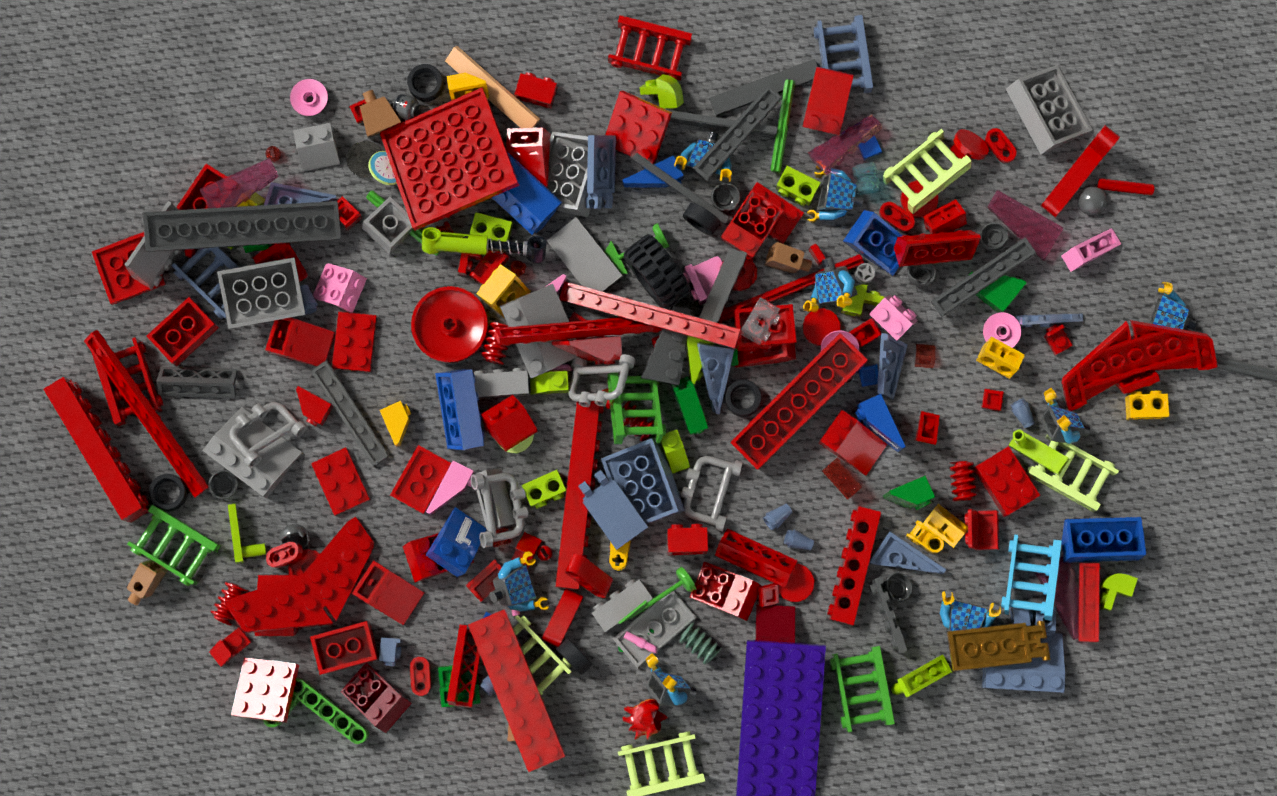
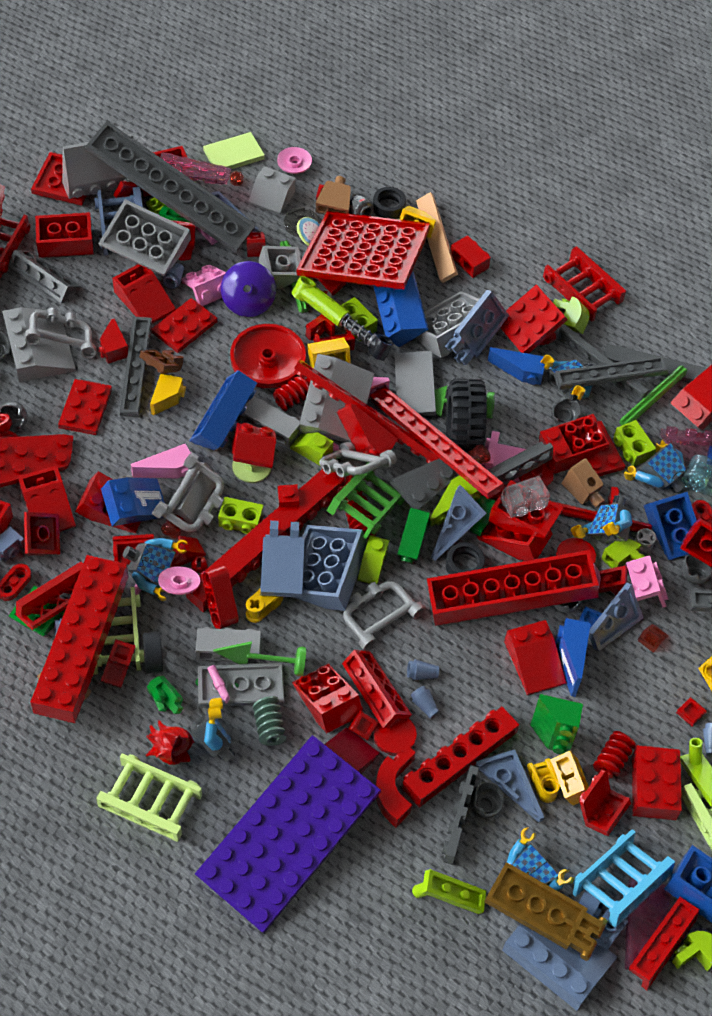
camera: 30 degrees right, 25 degrees down
red plate [390,445,451,514] -> none
red slope [506,128,551,189] -> none
clear red hinge [510,261,526,277] -> none
red beam [542,588,583,647] -> none
dark grey tile [630,152,729,224] -> none
red brick [667,524,708,556] -> none
black tyre [683,203,720,235] -> none
clear red hinge [822,457,863,500] -> none
bright green fence [830,646,895,732] -> none
red slope [914,411,940,445] -> none
none -> red slope [24,512,60,556]
none -> red slope [100,639,135,688]
none -> reddish brown plate [139,350,184,374]
none -> green rock [147,676,183,714]
none -> bright pink dish [158,567,200,595]
none -> yellowish green tile [203,132,264,174]
none -> dark purple dish [221,261,276,317]
none -> red plate [277,484,299,507]
none -> red arch [376,747,416,828]
none -> clear red wheel [467,445,491,466]

